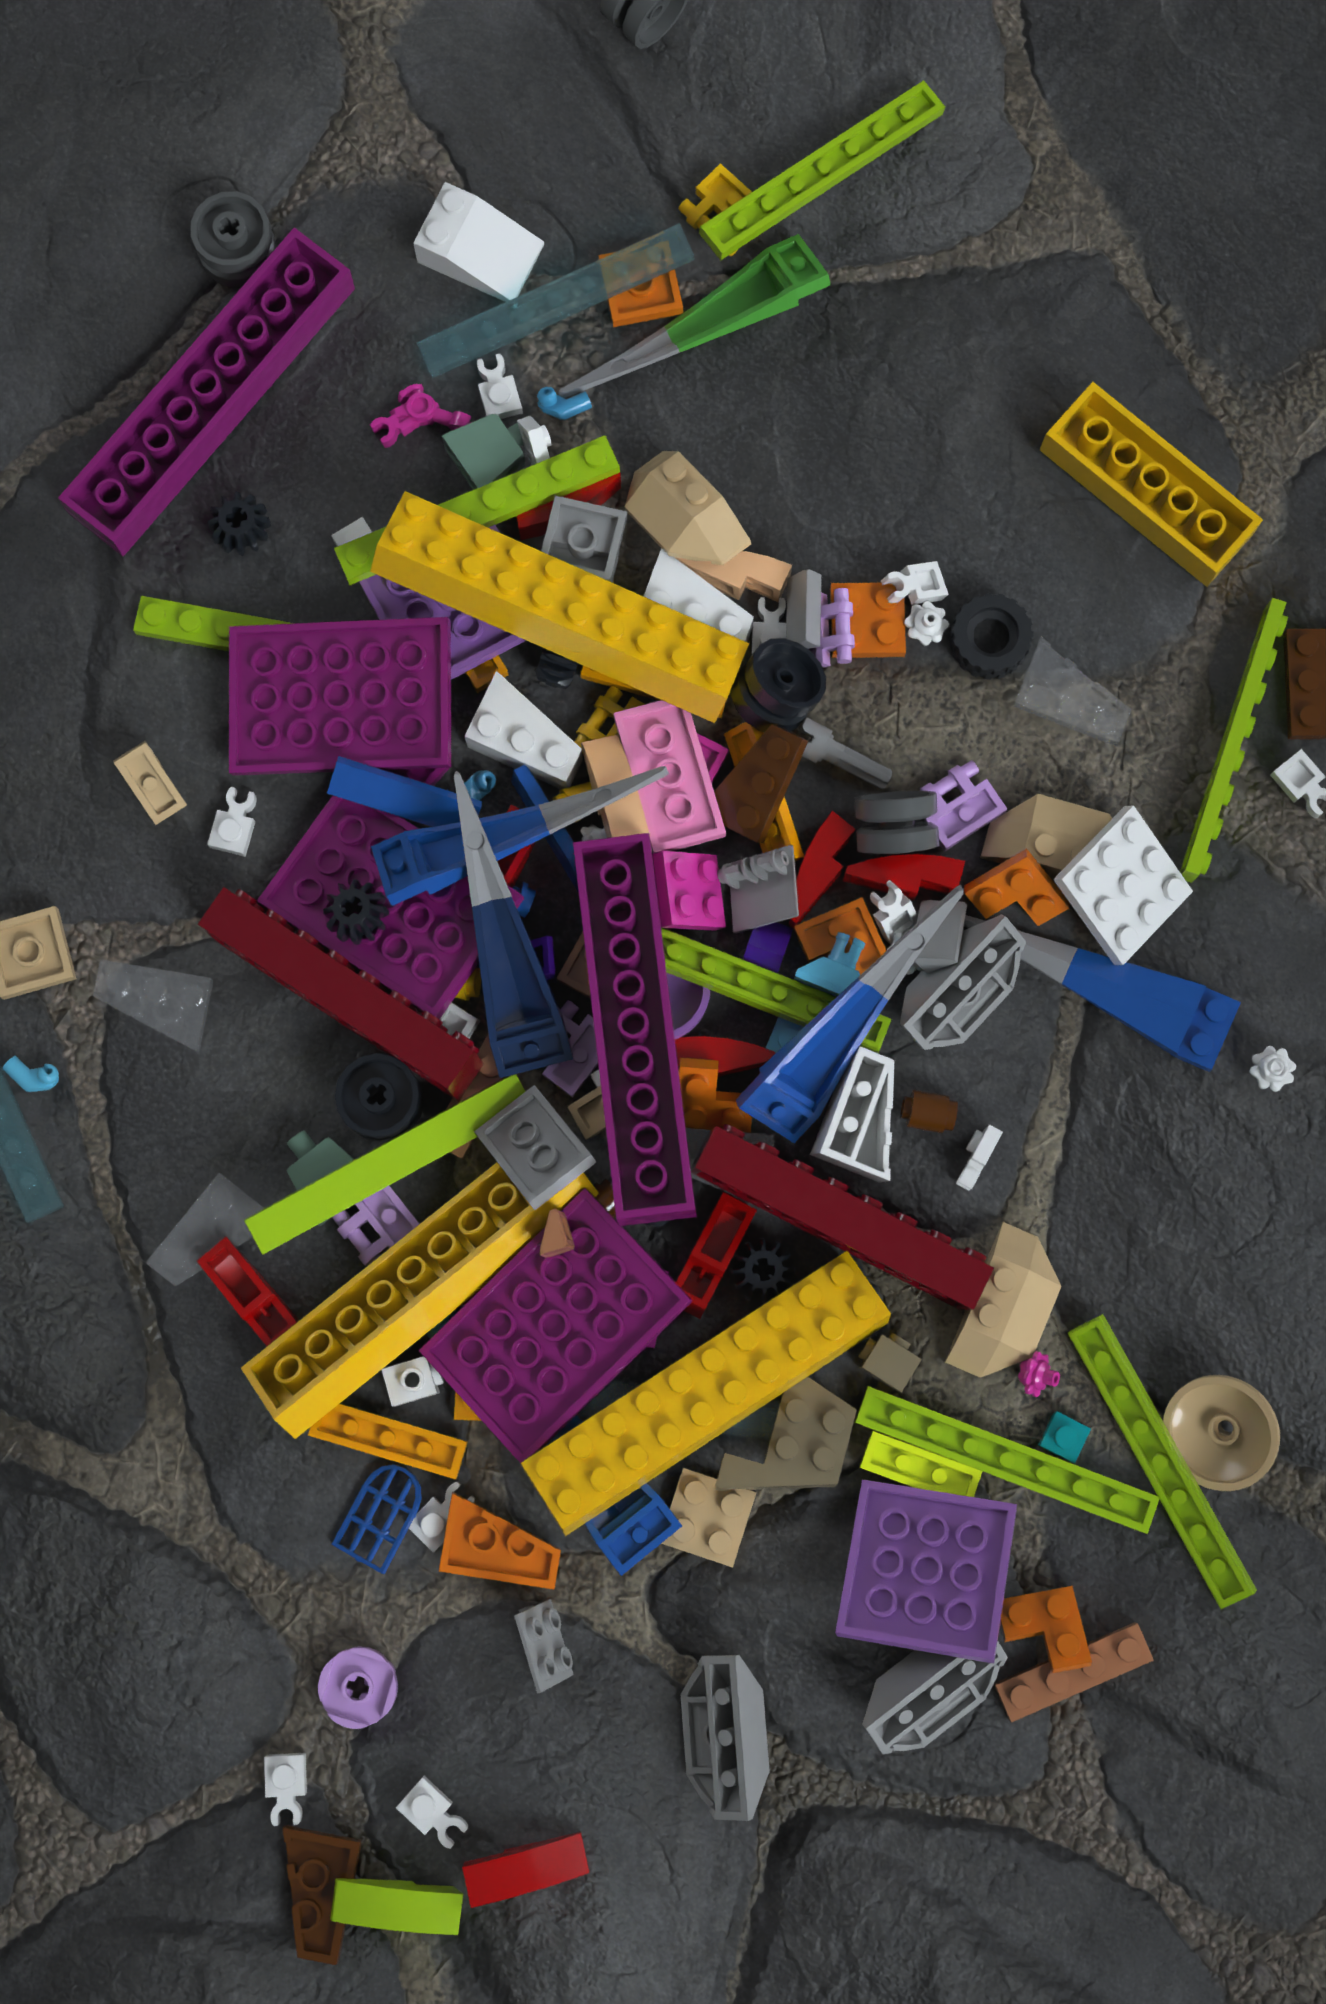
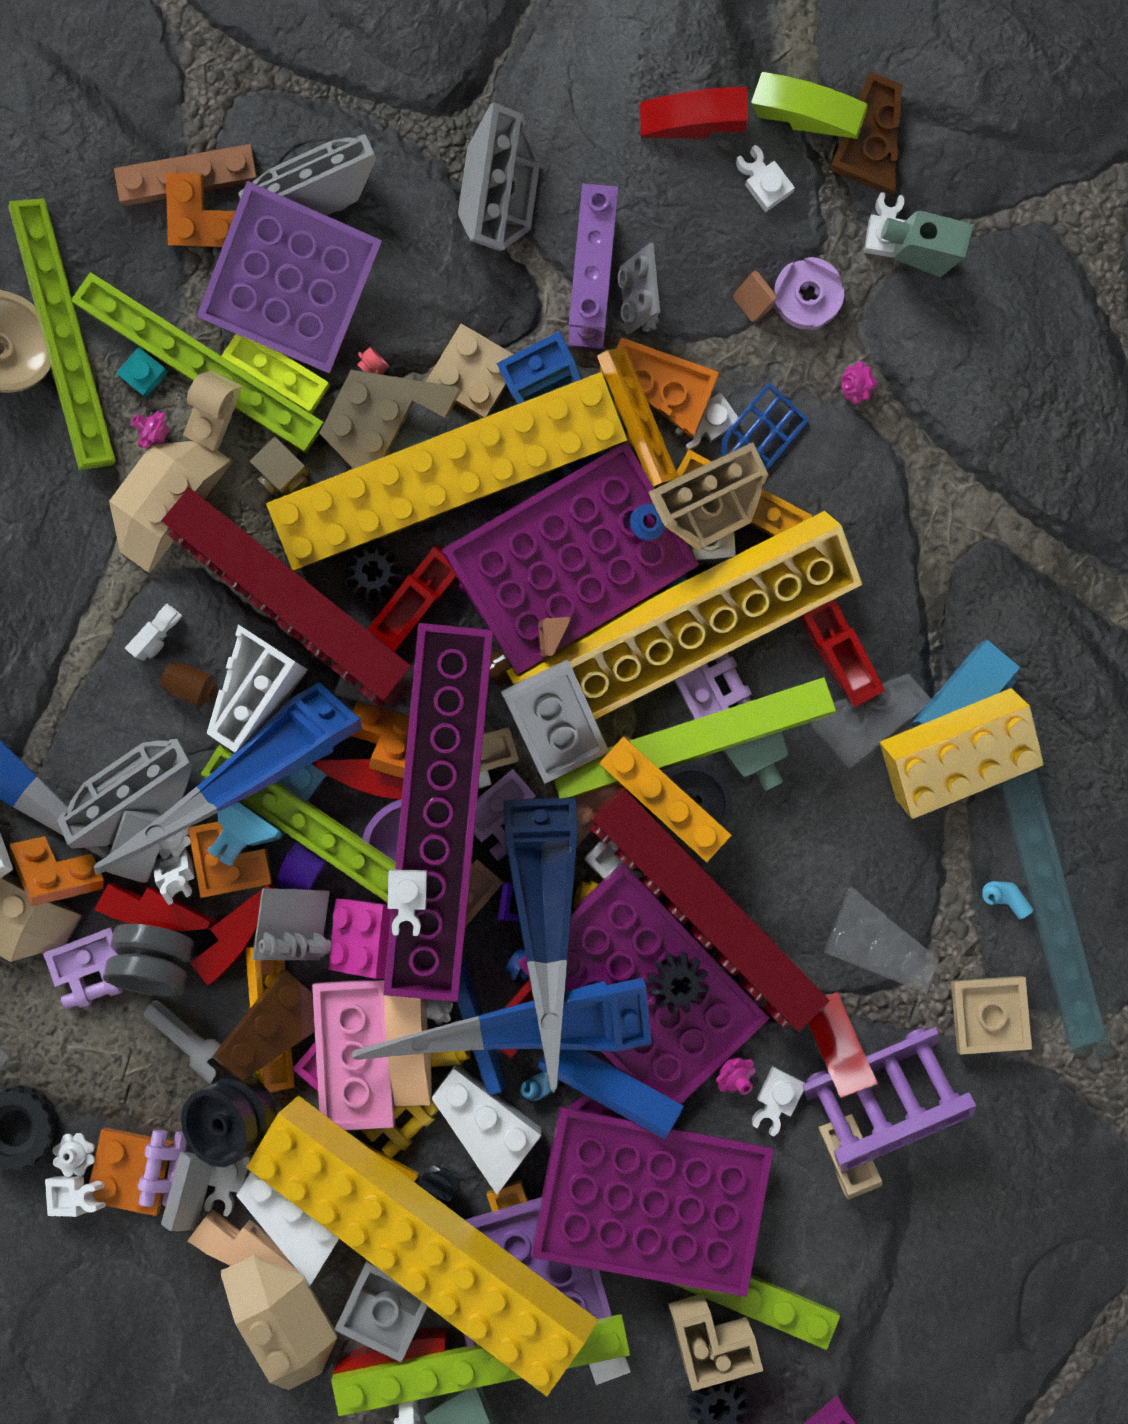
camera: 170 degrees left, 5 degrees up
none -> tan plate [183,370,243,451]
none -> coral plate [358,347,390,375]
none -> white plate [388,870,427,936]
none -> medium lavender fence [568,183,618,352]
none -> light orange plate [597,348,679,487]
none -> light orange plate [599,737,732,862]
none -> blue plate [630,504,666,540]
none -> tan wedge [648,442,768,550]
none -> tan brick [668,1294,763,1391]
none -> dark pink plant [716,1058,756,1095]
none -> nougat slope [733,270,777,322]
none -> medium lavender fence [803,1027,976,1174]
none -> sticker [808,992,878,1098]
none -> dark pink plant [841,361,877,405]
none -> yellow brick [879,688,1044,819]
none -> sand green torso [881,211,974,277]
none -> dark azure slope [912,640,1020,727]

